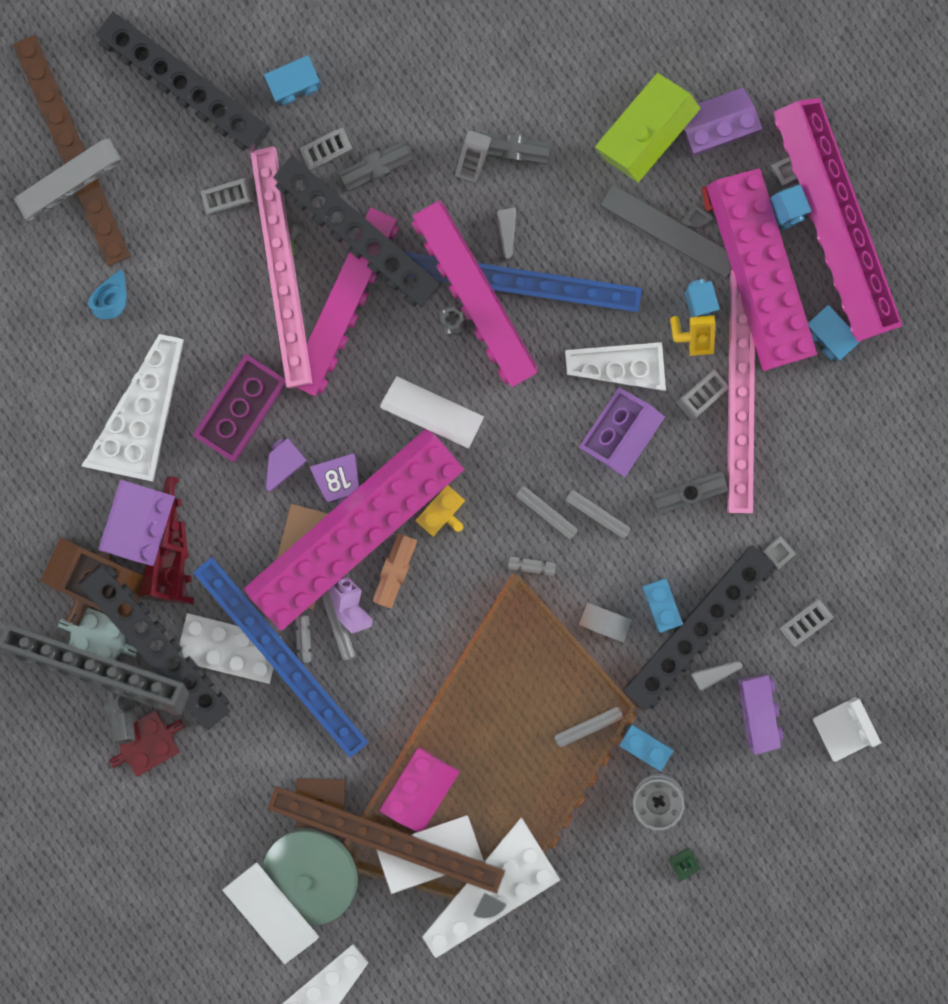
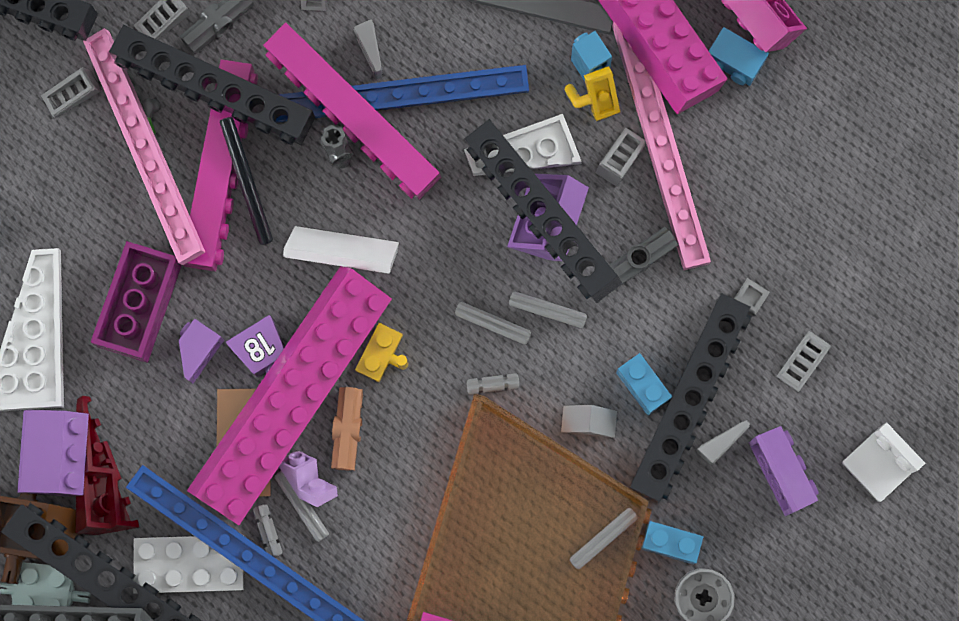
camera: 10 degrees left, 10 degrees down
none -> black axle [220,117,273,245]
none -> black brick [464,119,622,303]

